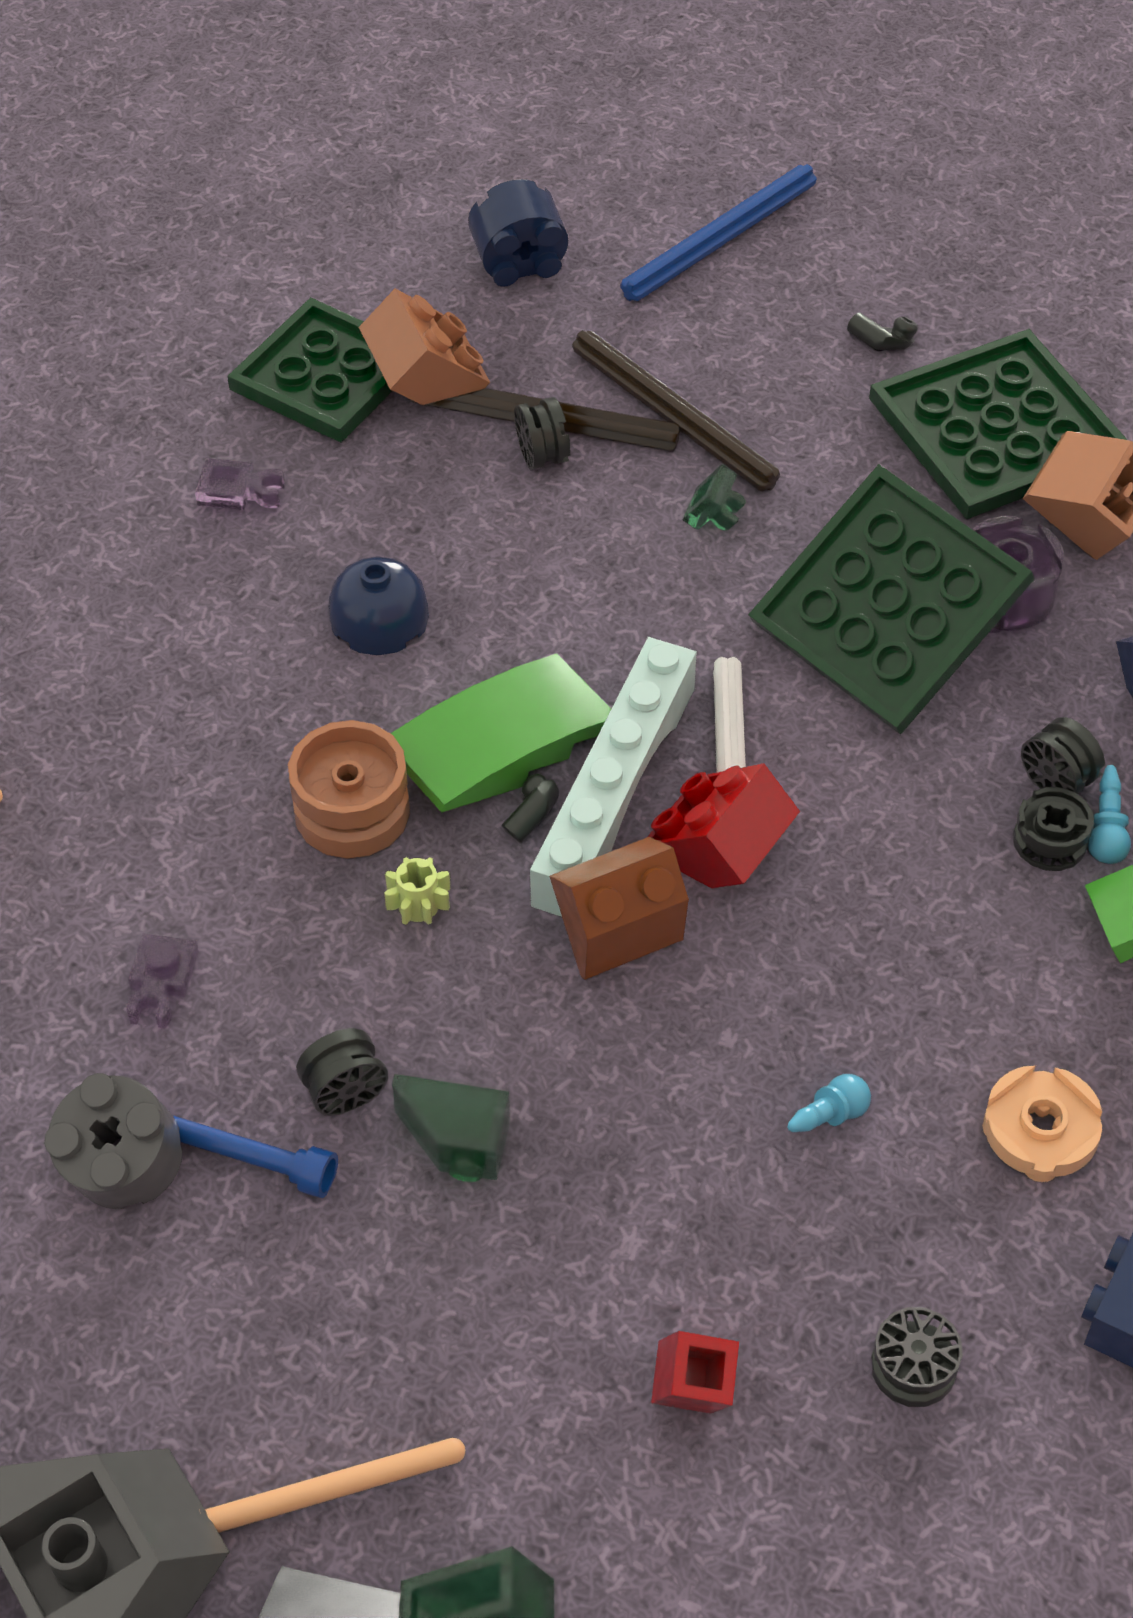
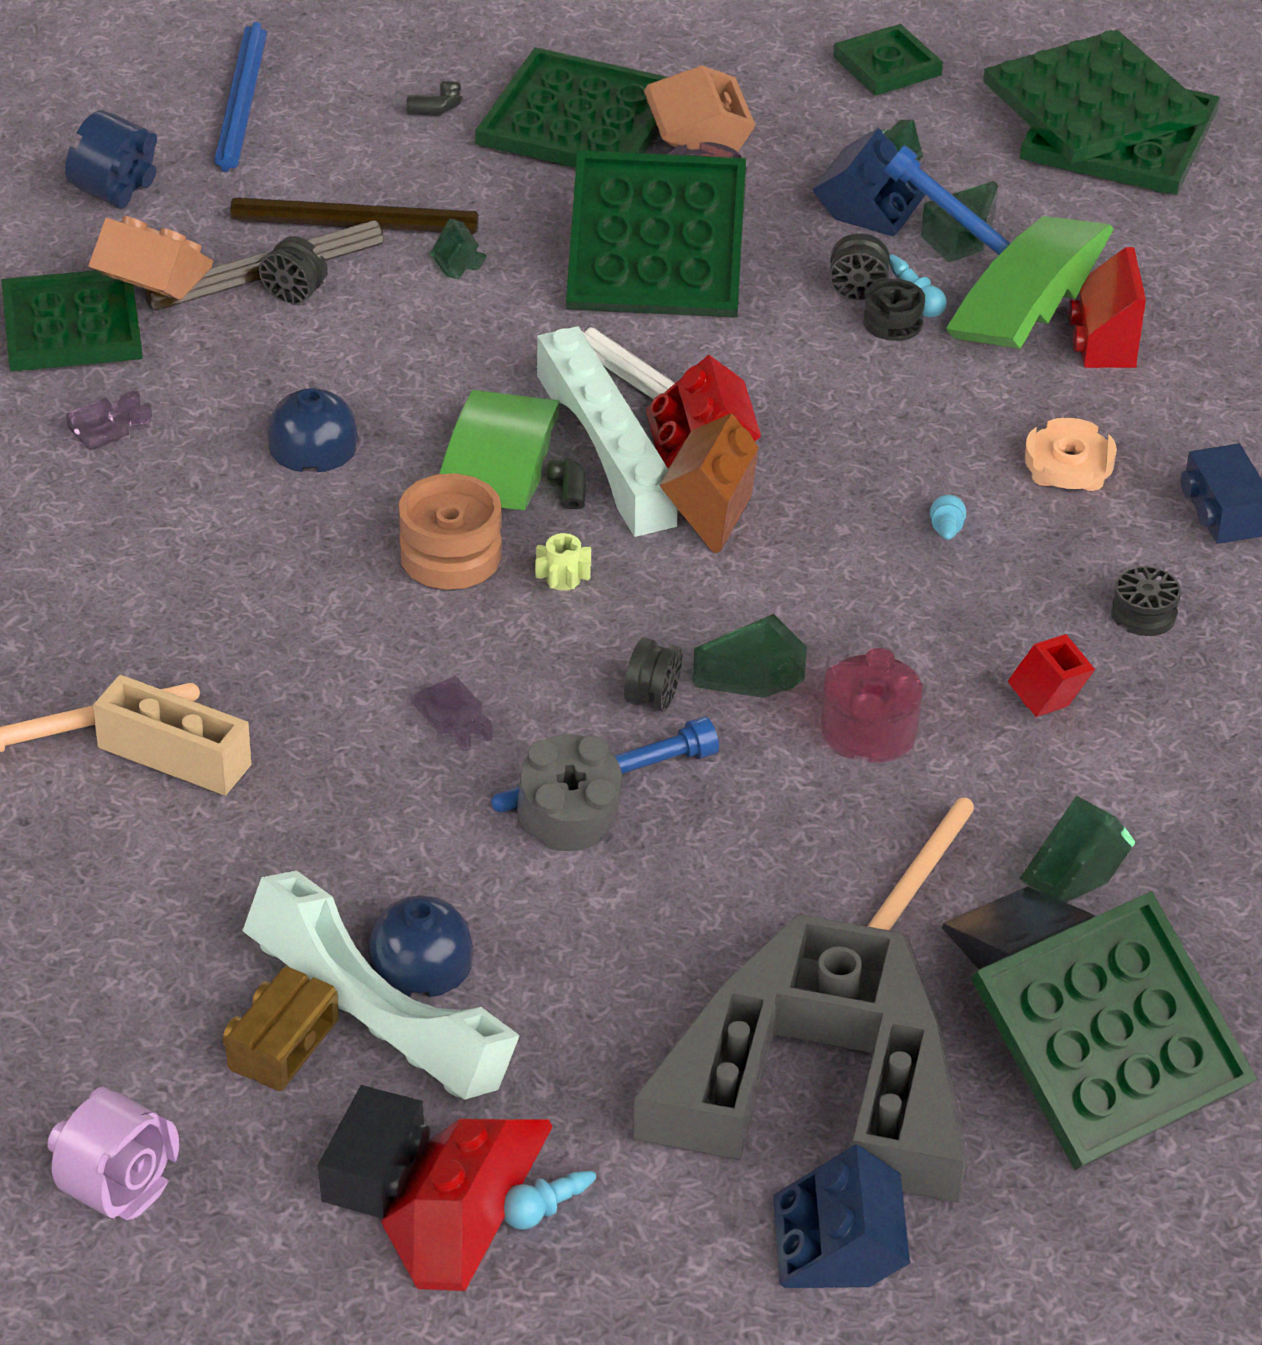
camera: 45 degrees left, 10 degrees down
none -> clear pink brick [821,648,923,763]

